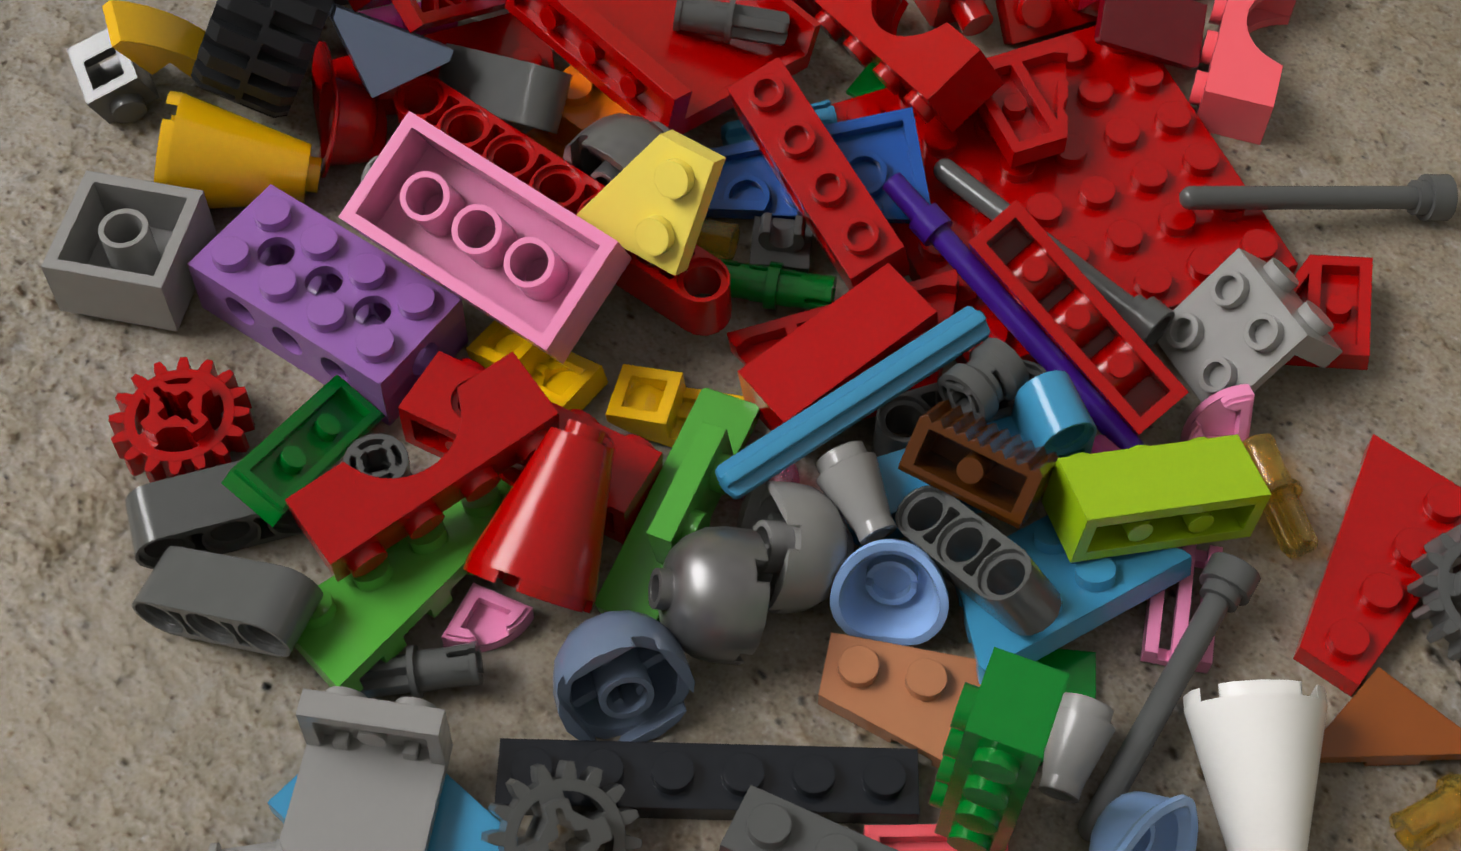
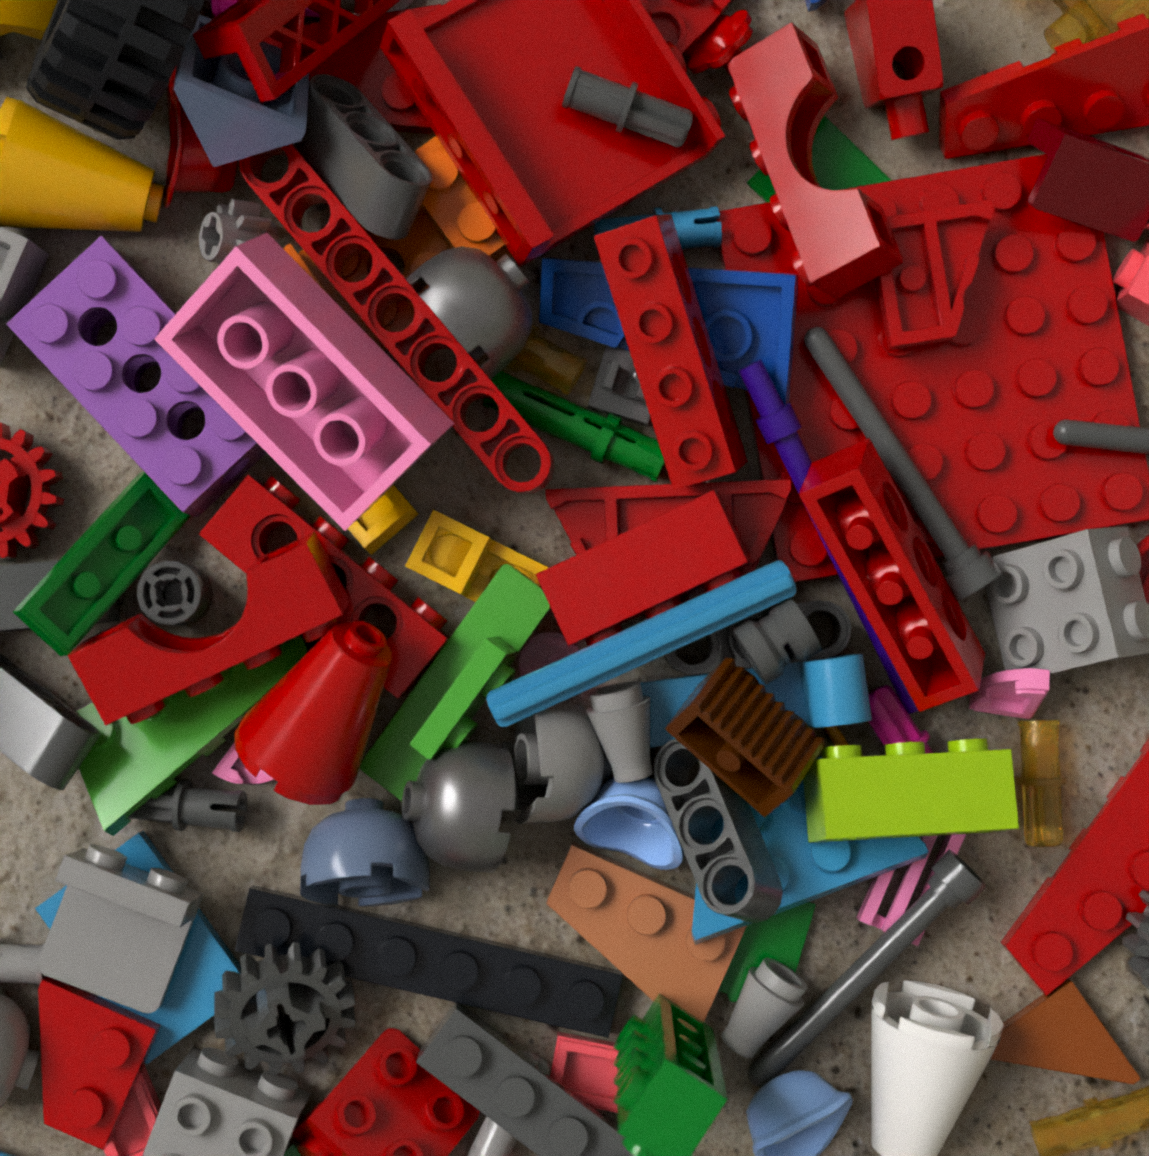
camera: 15 degrees right, 30 degrees up
light yellow wing [577,129,726,276] -> none

